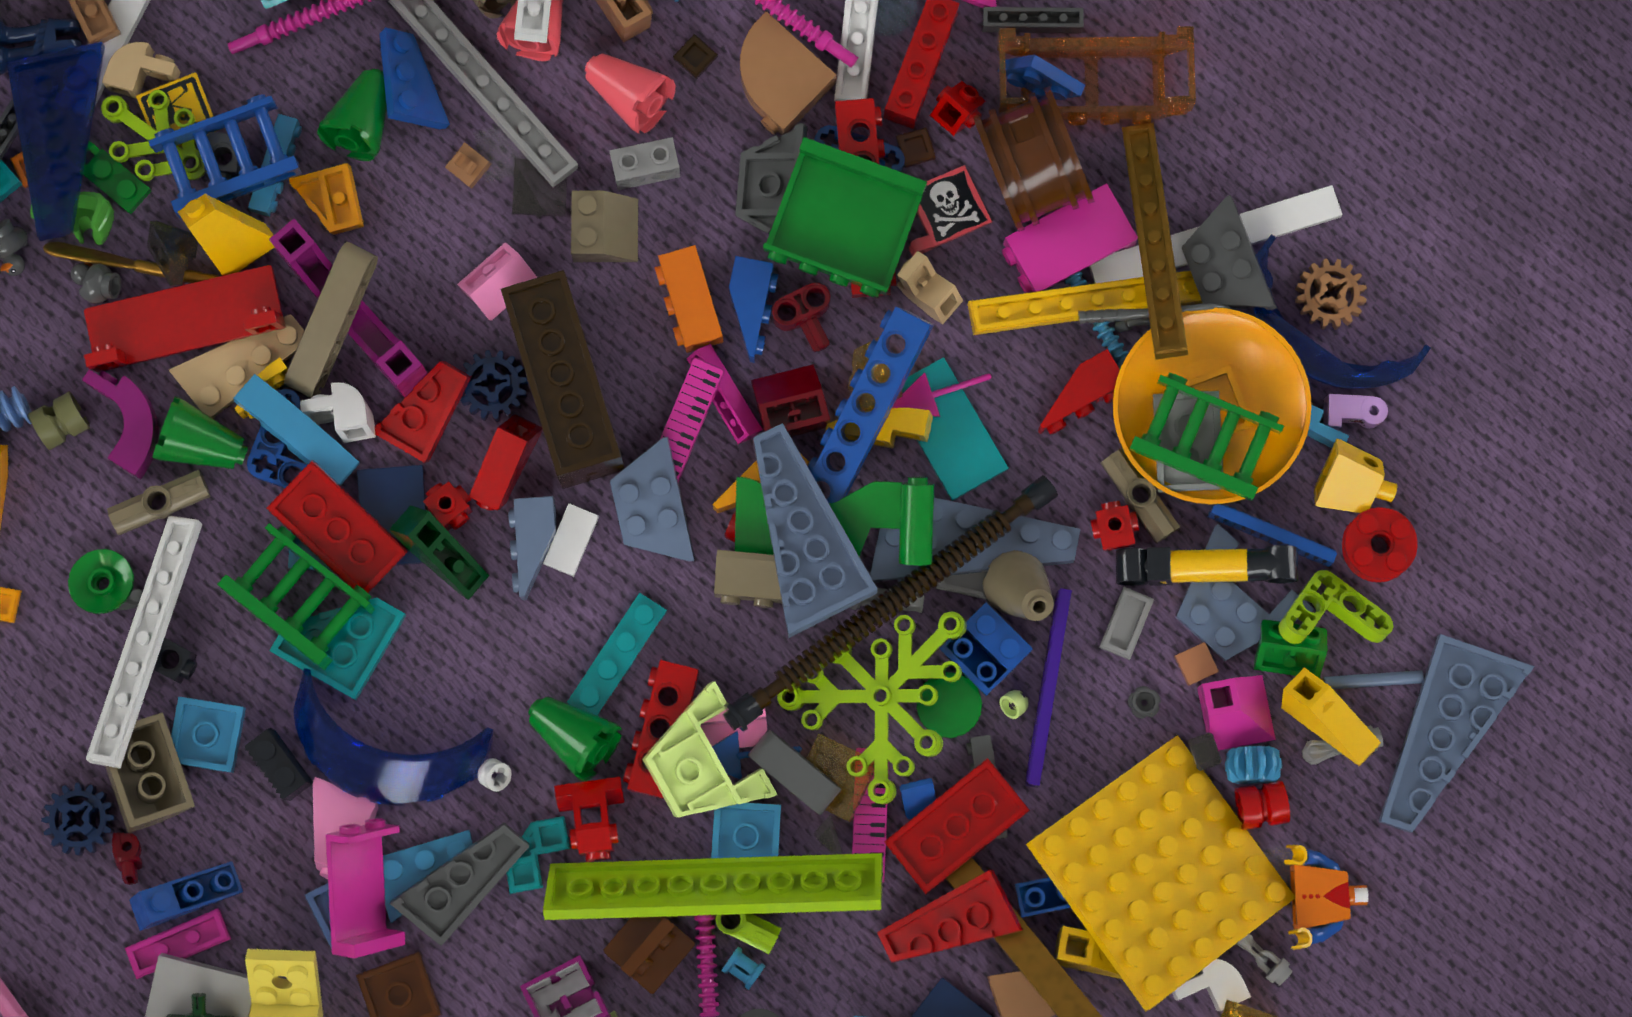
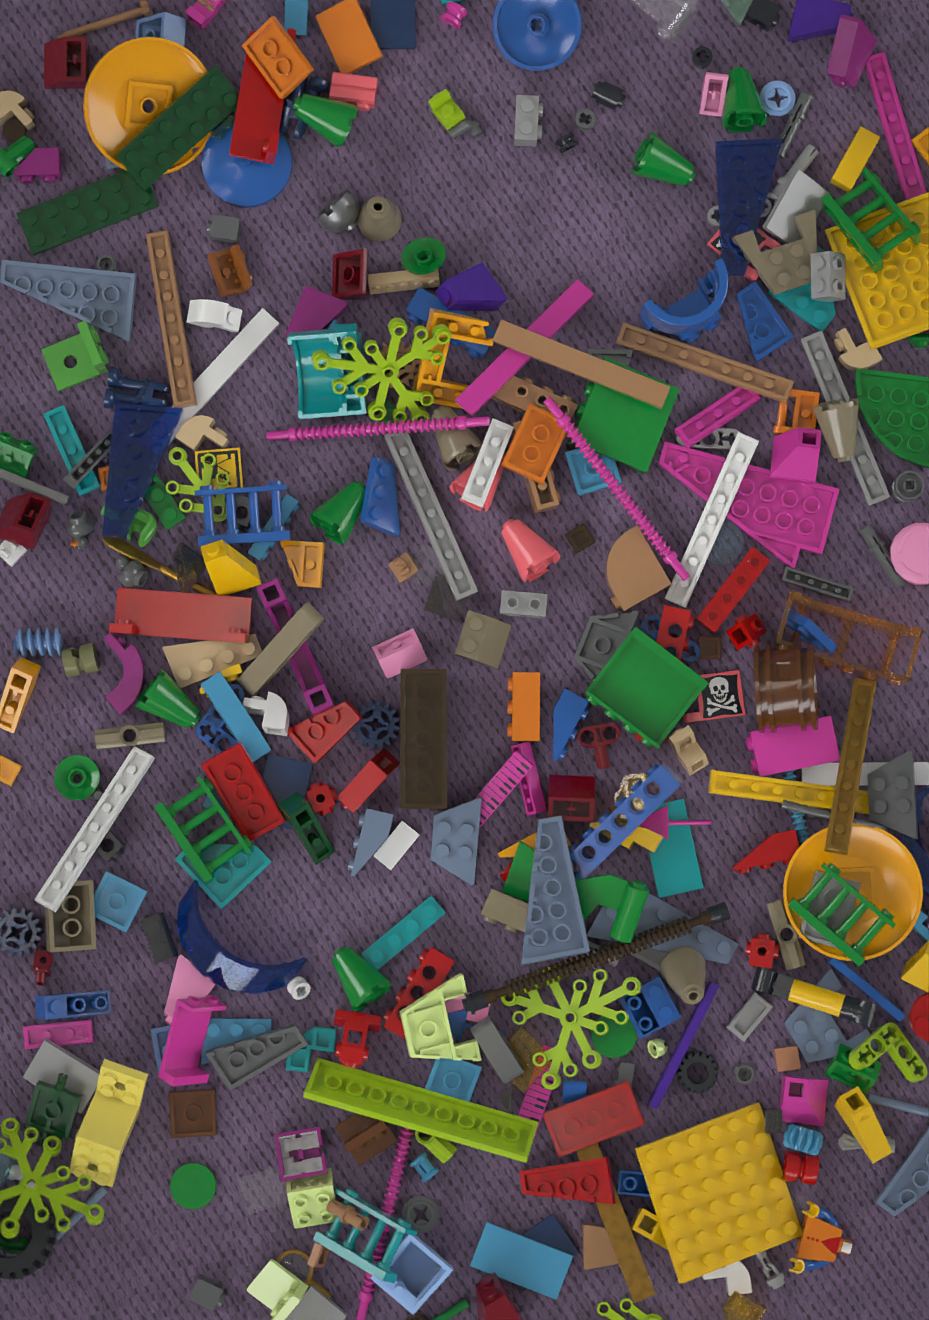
camera: 15 degrees right, 5 degrees up
none -> black tyre [677,1051,719,1094]

